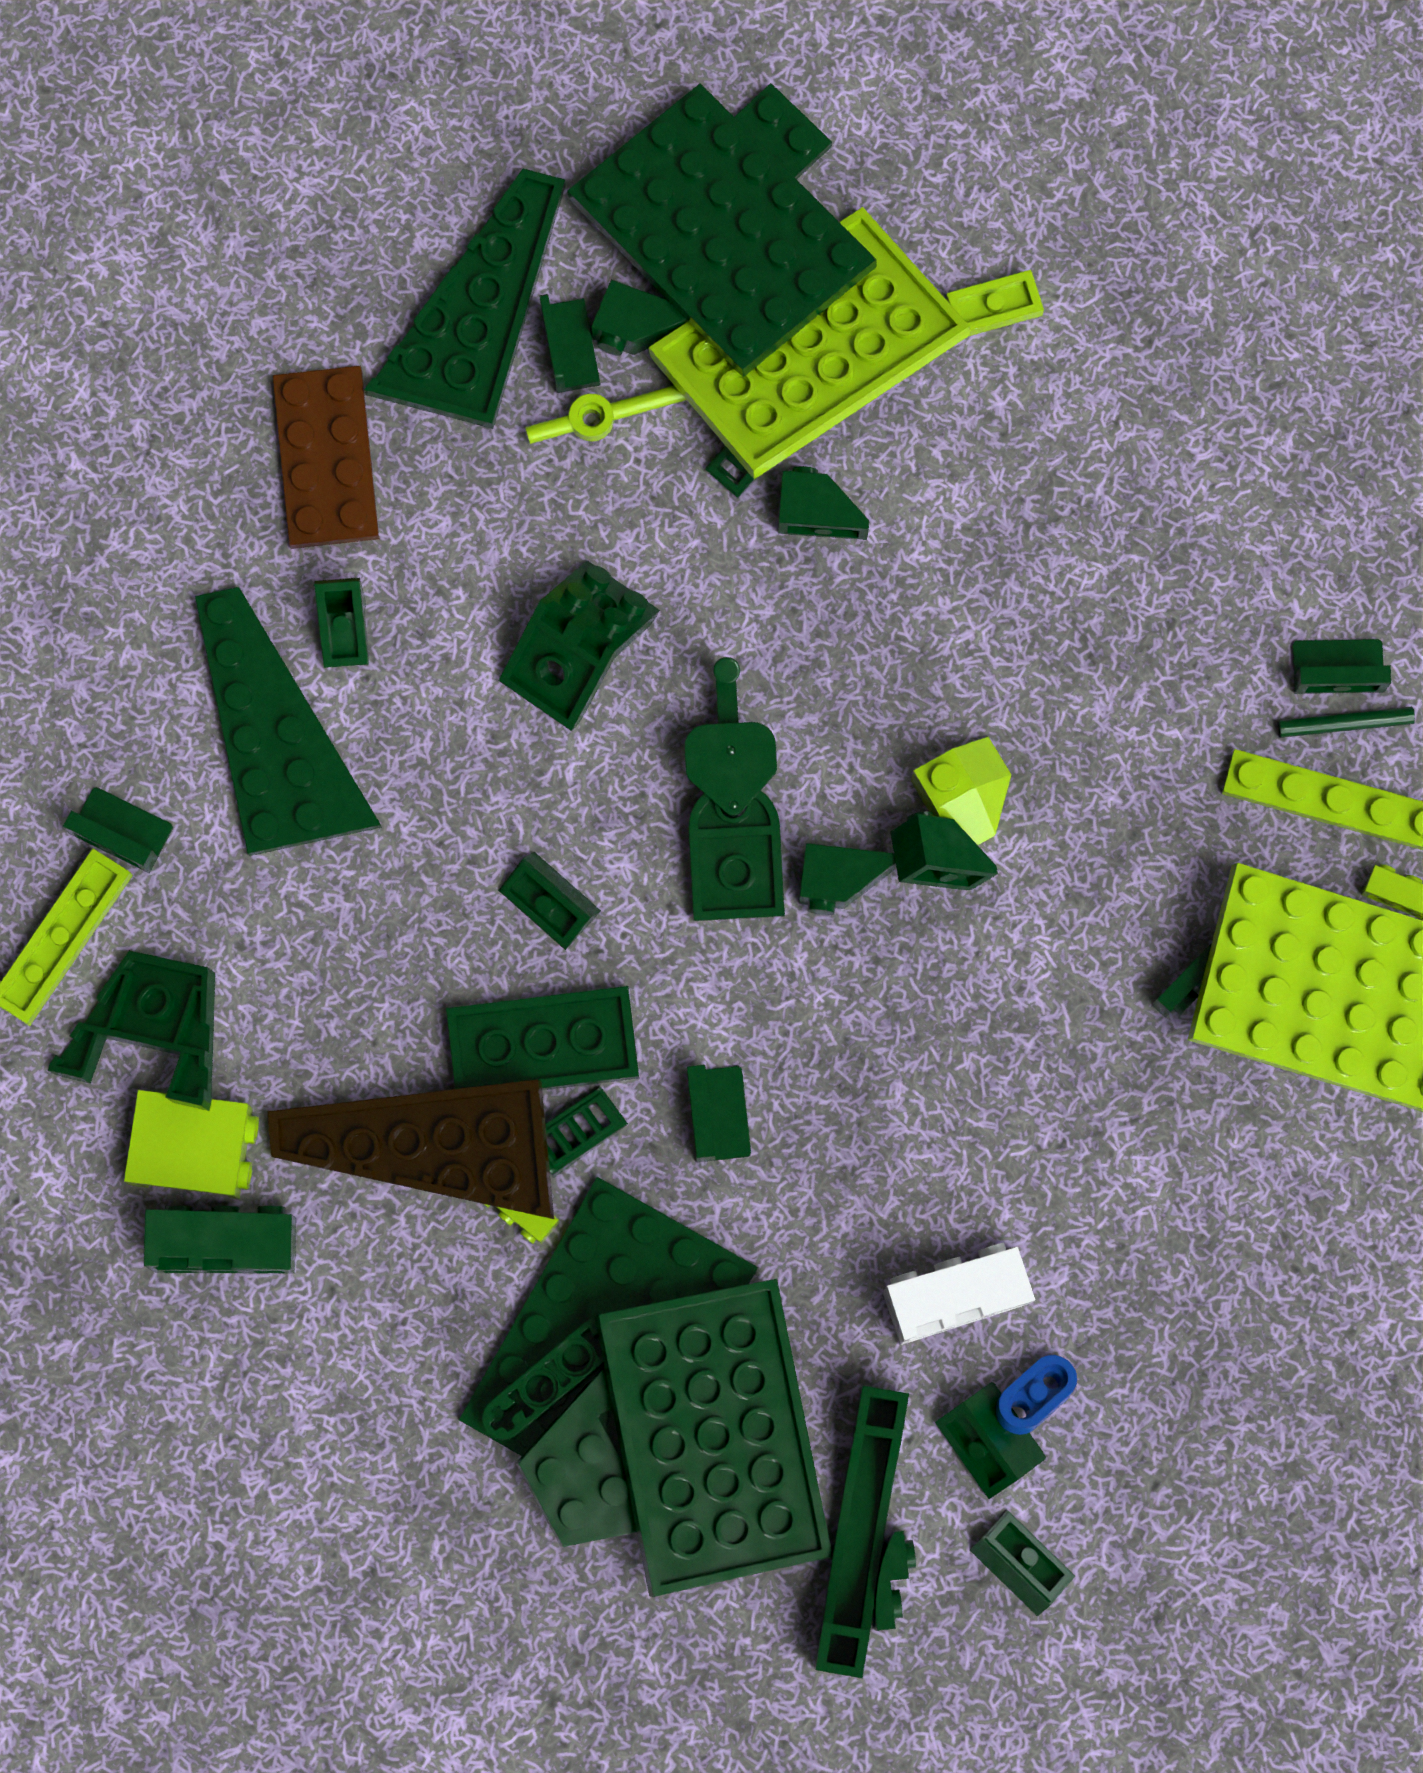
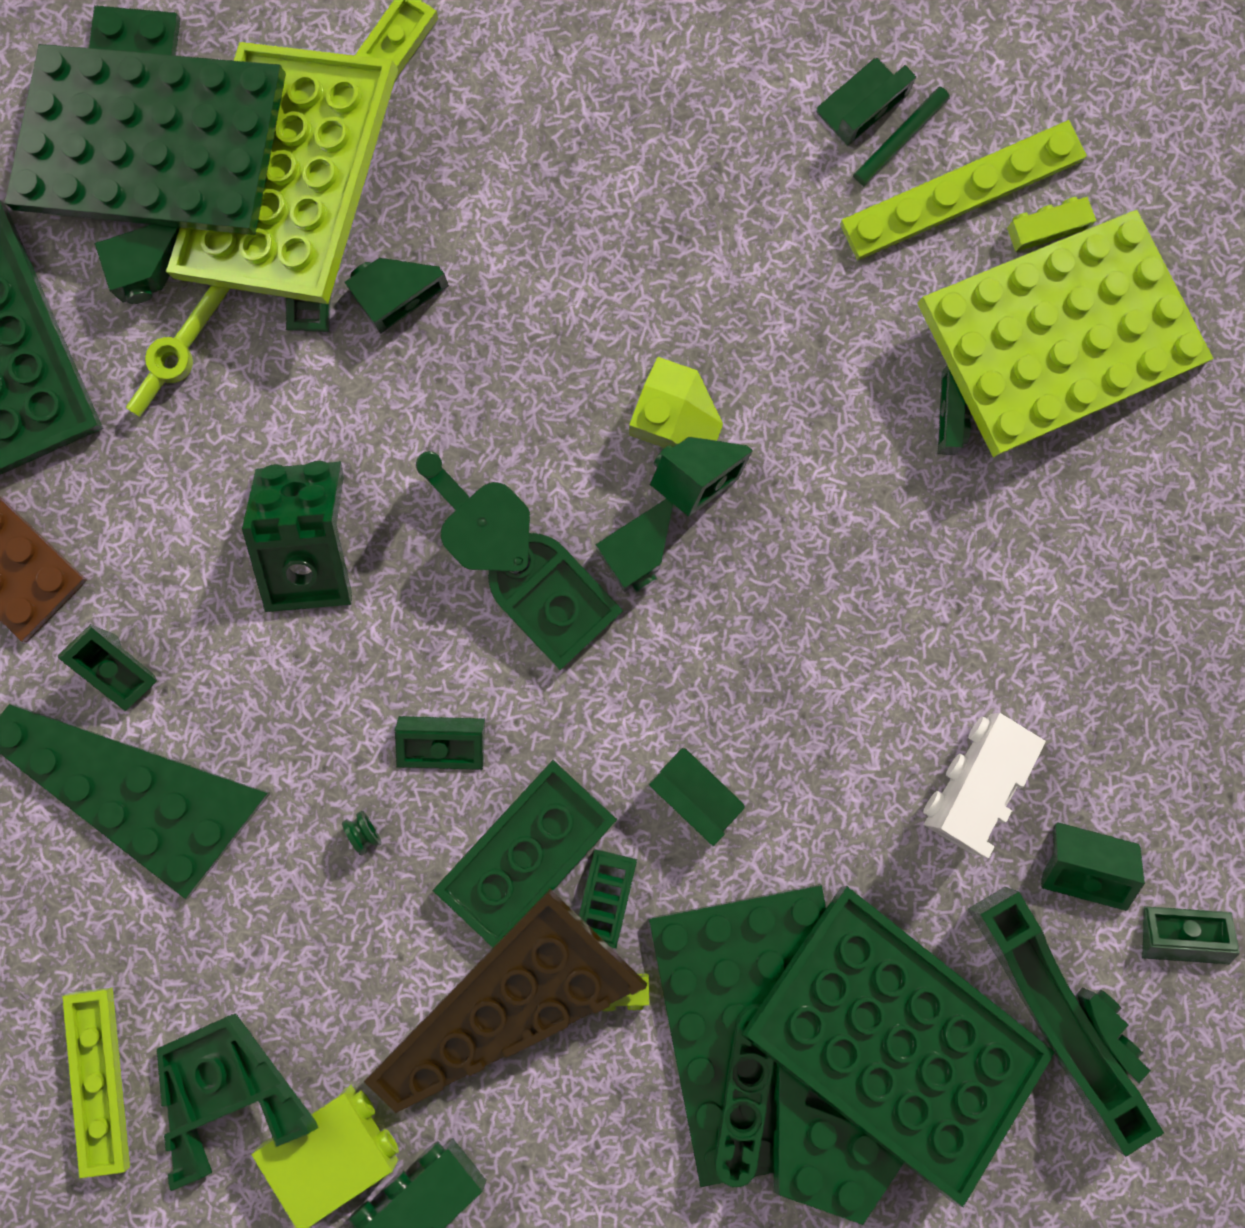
camera: 40 degrees left, 5 degrees up
dark green panel [63,787,173,874] -> none
dark green panel [539,294,601,393] -> none
blue plate [996,1355,1077,1435] -> none
none -> dark green bush [342,810,382,856]

